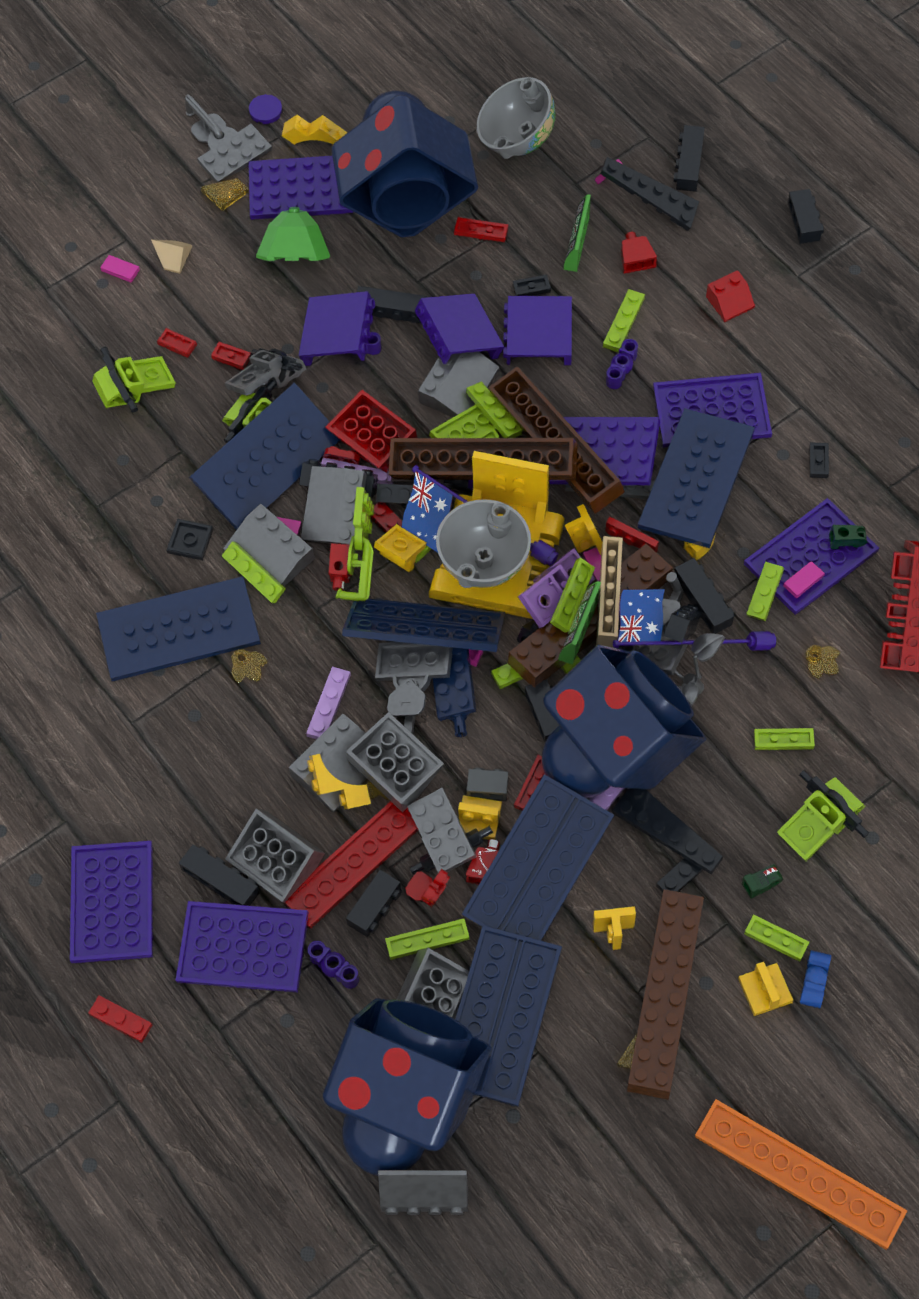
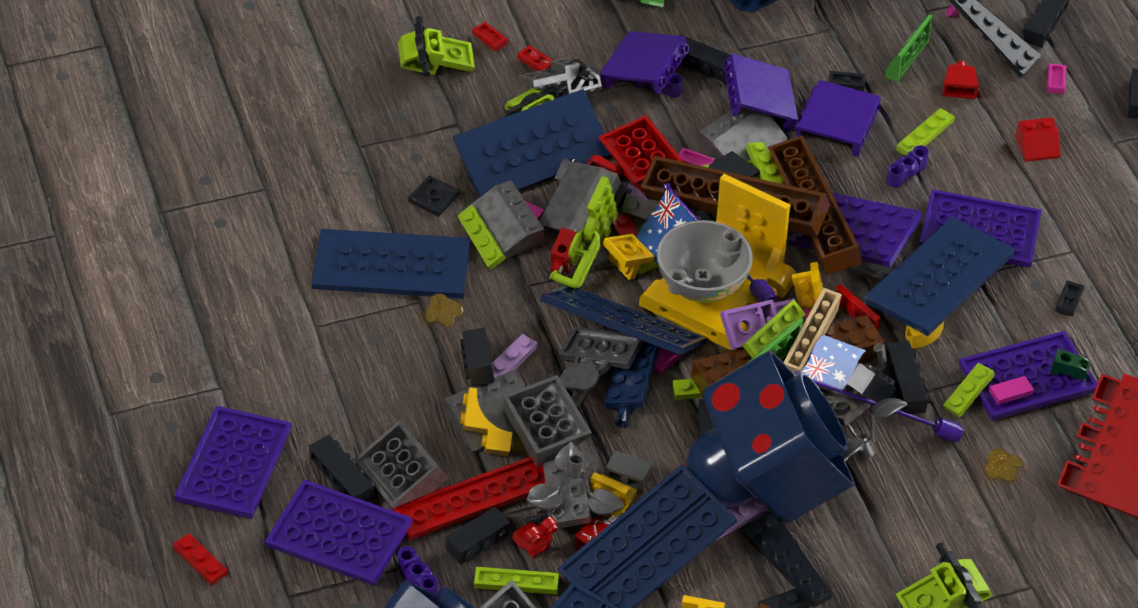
camera: 15 degrees right, 15 degrees down
red plate [454,217,508,242] -> none
lime plate [754,728,815,750] -> none
none -> black brick [460,327,495,386]
none -> flat silver plant [527,442,624,515]
none -> dark pink tile [678,148,716,166]
none -> black tile [708,151,760,178]
none -> dark pink tile [1047,64,1067,94]

